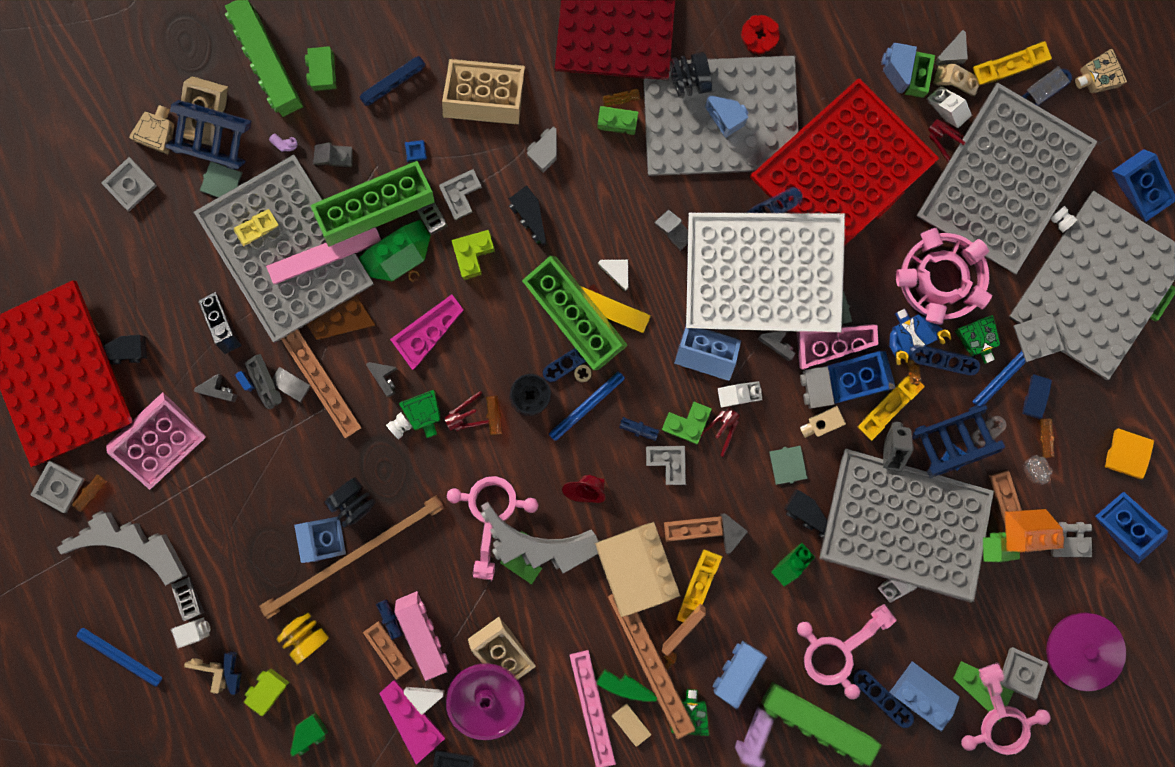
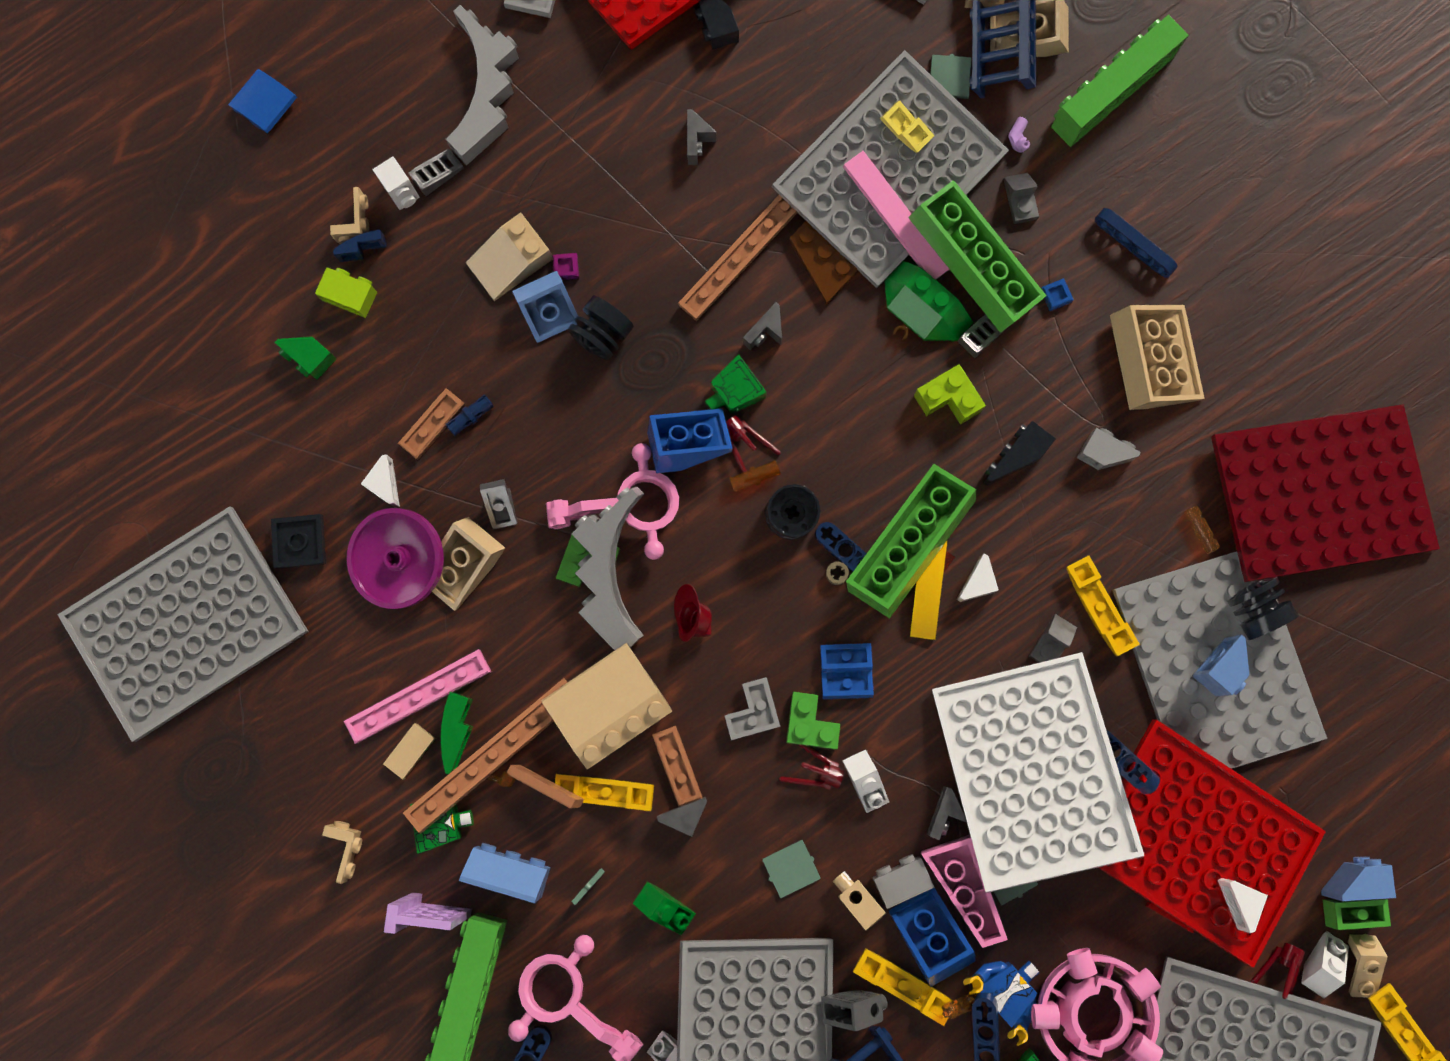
camera: 80 degrees right, 5 degrees down
clear orange pin [72,474,107,512] -> none
blue axle [77,628,162,686] -> none
bright pink slope [106,393,206,490] -> none
black slope [199,292,242,354] -> none
blue tile [235,371,255,391] -> none
dark grey hinge [245,354,282,410] -> none
medium nougat piece [260,495,444,619] -> none
flat silver slope [272,367,311,402] -> none
yellow wheel [276,613,329,665] -> none
bright green brick [305,46,336,91] -> none
dark pink wing [379,680,446,764] -> none
white wheel [386,412,412,439] -> none
dark pink wing [390,295,464,371] -> none
bright pink wedge [395,591,449,681] -> none
light grey plate [439,169,482,220] -> none
blue axle [549,372,625,441] -> none
bright green brick [597,106,638,135] -> none
dark blue pin [619,417,659,441] -> none
medium blue slope [675,326,741,381] -> none
red plate [741,15,780,54] -> none
black slope [784,489,828,538] -> none
light grey slope [934,30,968,65] -> none
none -> blue slope [228,69,297,134]
none -> tan slope [466,212,553,301]
none -> flat silver slope [480,479,517,529]
none -> magenta tile [553,253,579,280]
none -> sand green piece [571,868,605,905]
none -> blue slope [647,409,733,473]
none -> blue slope [820,643,874,699]
none -> yellow slope [1066,556,1140,657]
none -> white slope [1218,878,1268,933]

